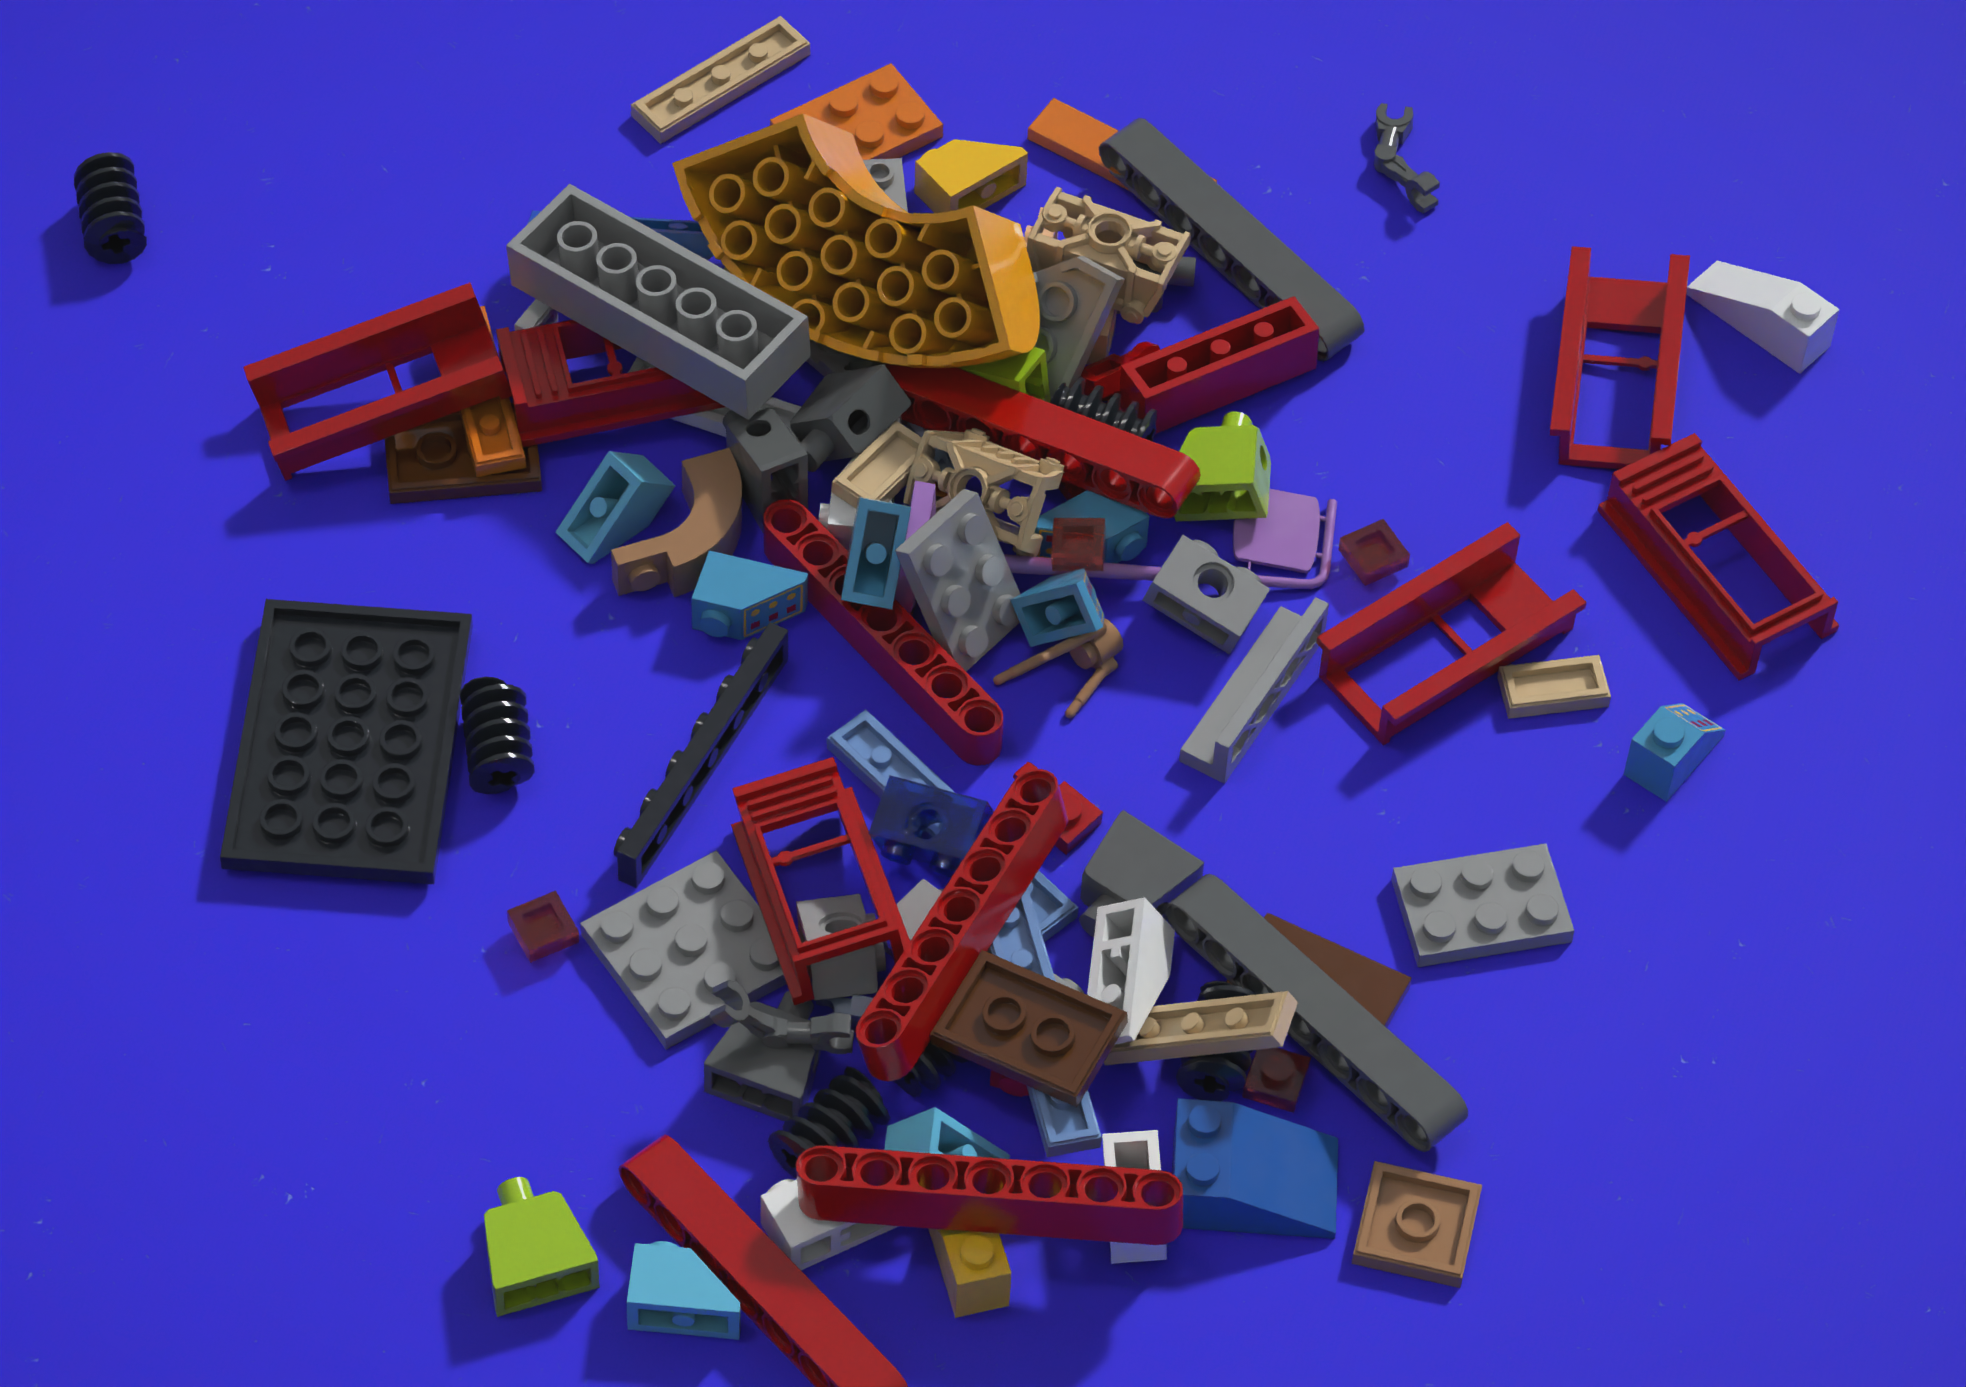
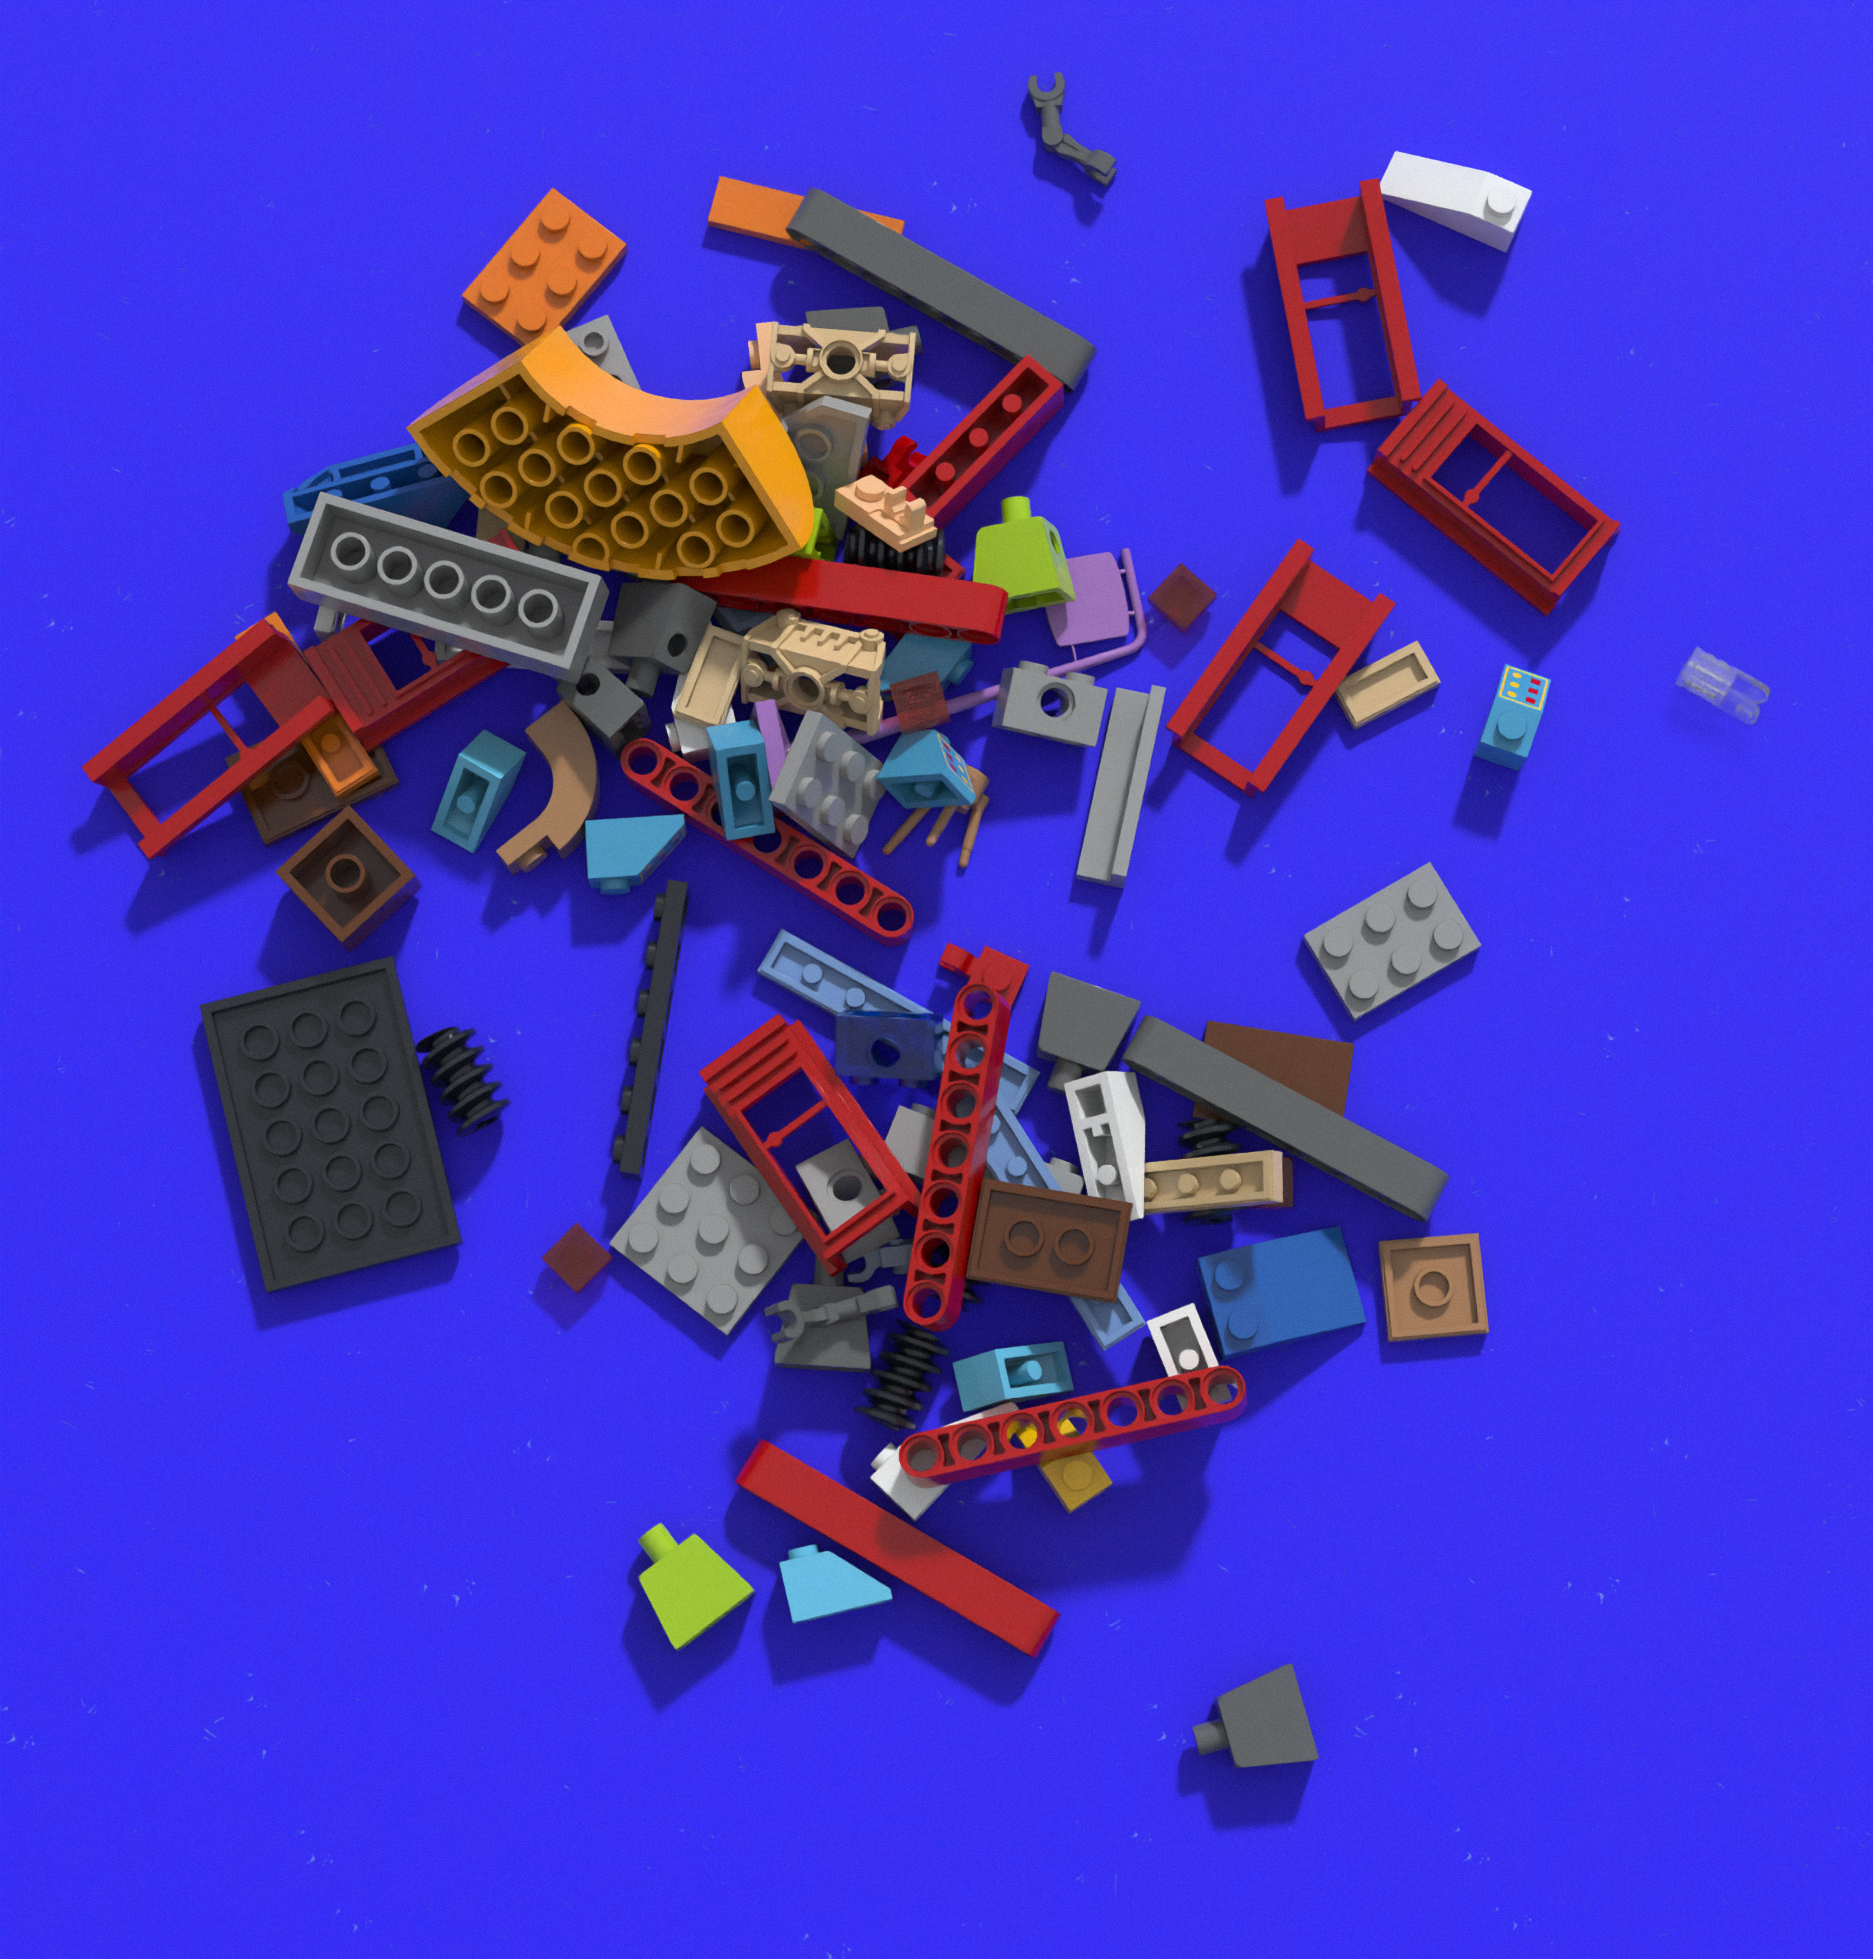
camera: 15 degrees left, 25 degrees up
tan tile [631,16,810,144] -> none
yellow slope [914,139,1028,213] -> none
none -> reddish brown brick [275,805,422,953]
none -> light nougat plate [834,474,937,553]
none -> clear hinge [1674,646,1771,725]

